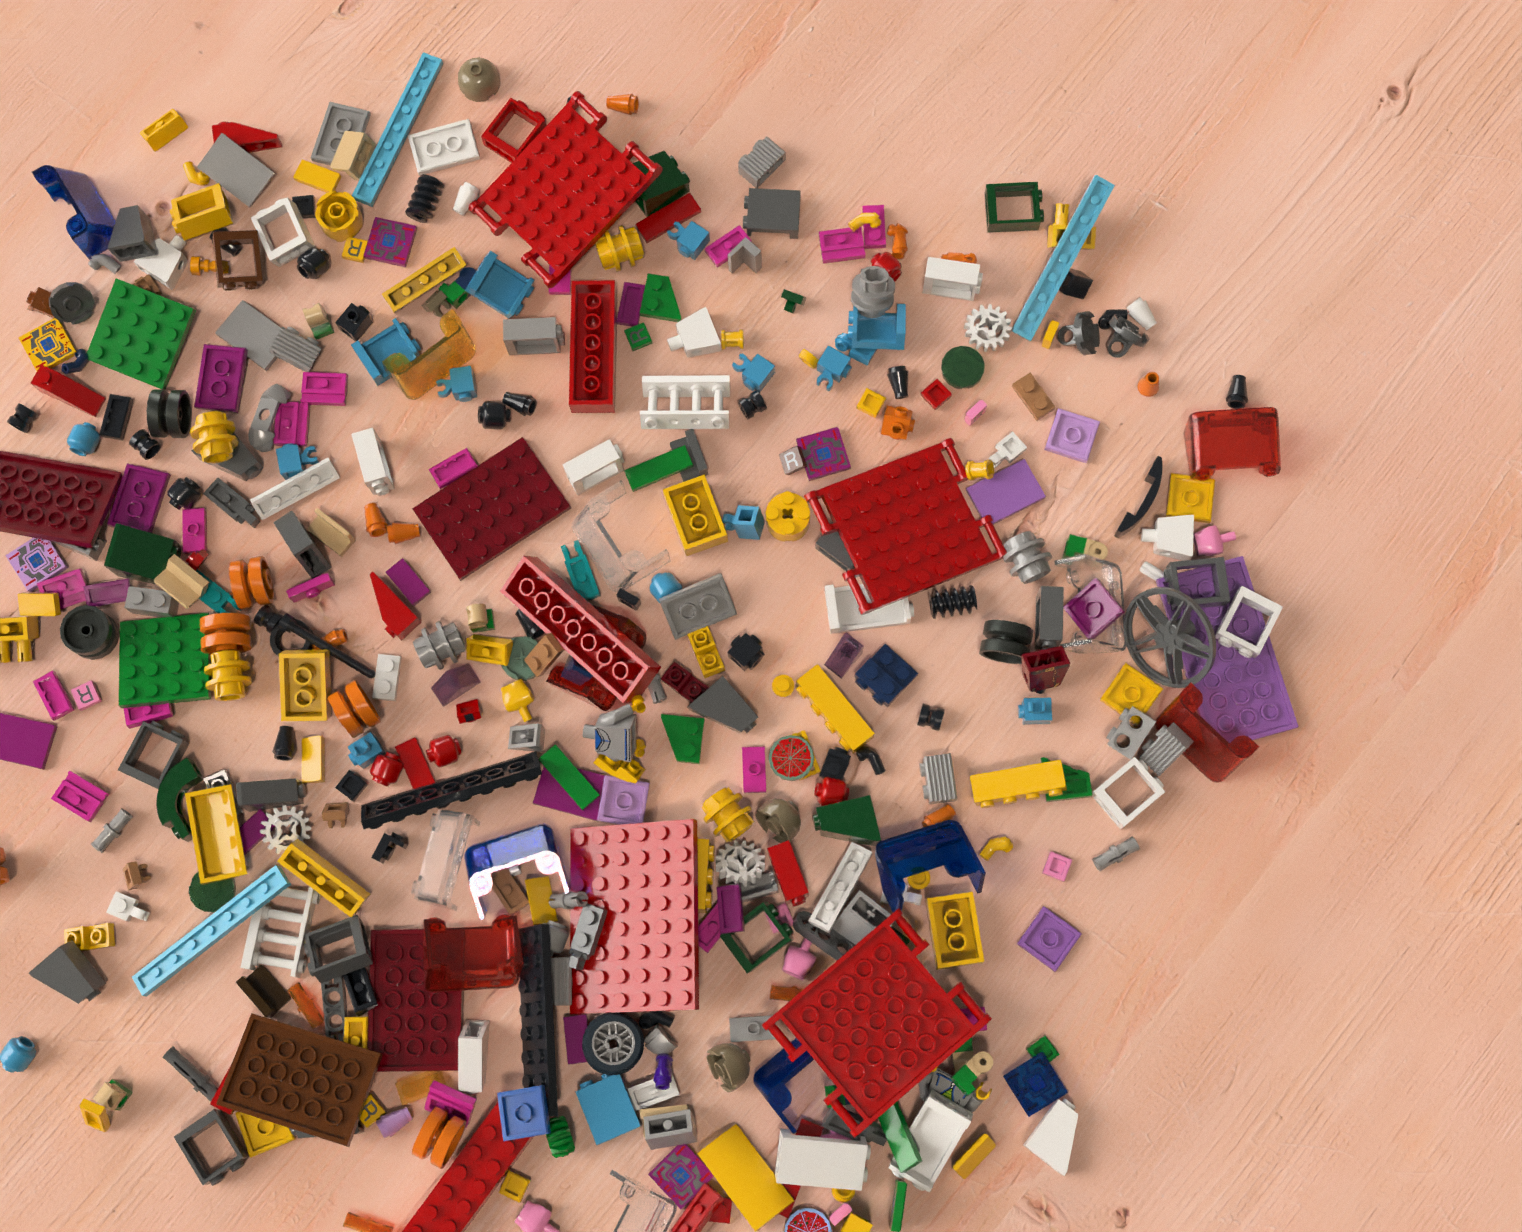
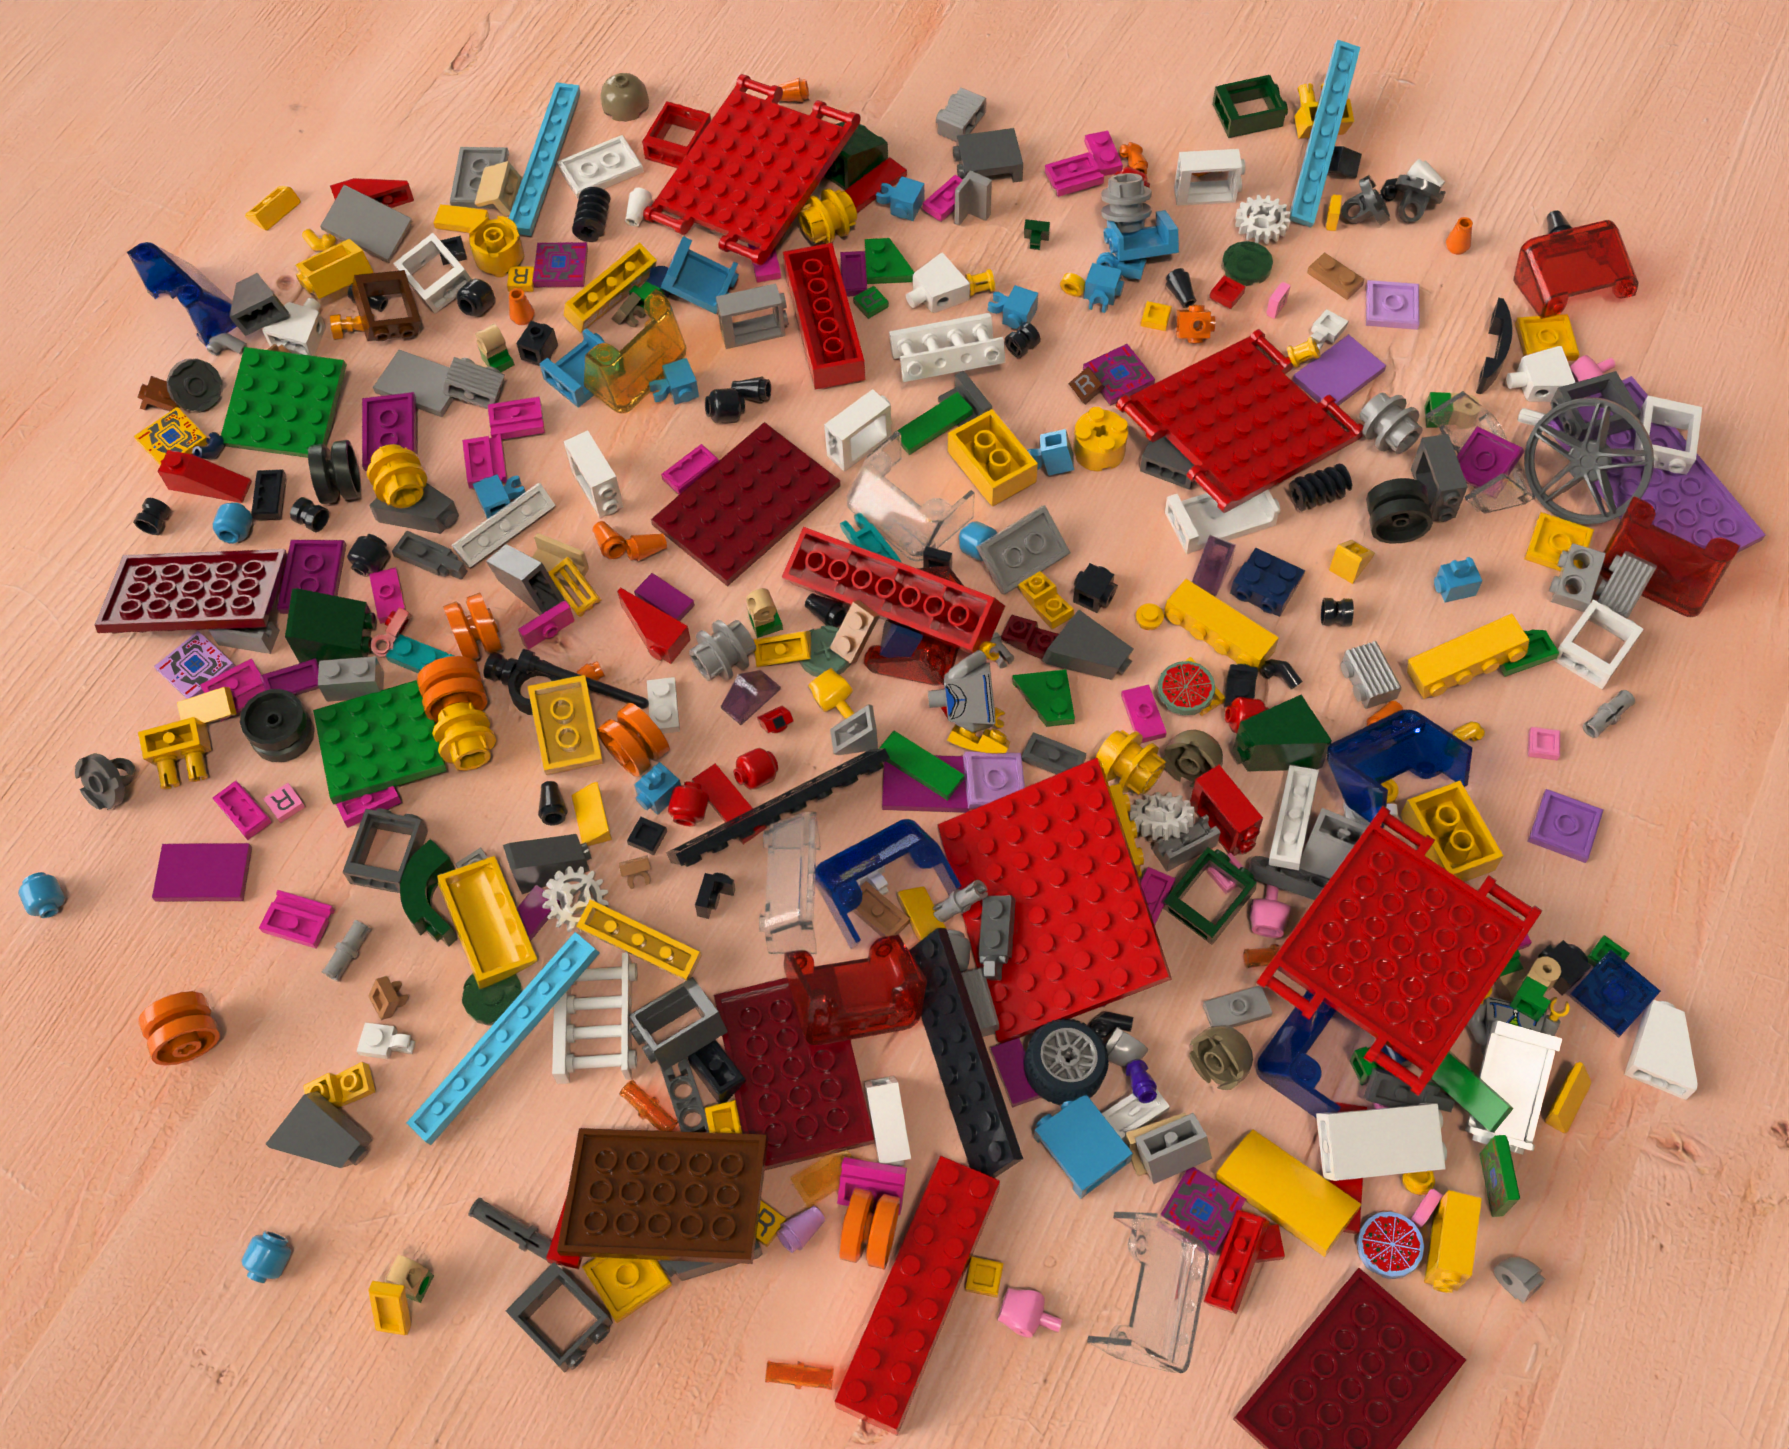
camera: 15 degrees left, 15 degrees down
tan panel [154,554,209,609] -> none
dark brown panel [236,965,291,1018] -> none
light grey piece [248,384,291,452] -> none
tile [497,1085,551,1141] -> none
green gear [546,1116,575,1158] -> none
magenta tile [716,884,745,934] -> none
yellow arm [848,213,881,232] -> none
dark red torso [1021,646,1071,694] -> none
none -> orange cone [509,288,534,325]
none -> yellow tile [548,557,602,617]
none -> dark grey plate [1022,732,1087,774]
none -> yellow slope [1329,539,1375,584]
none -> black brick [1538,940,1591,996]

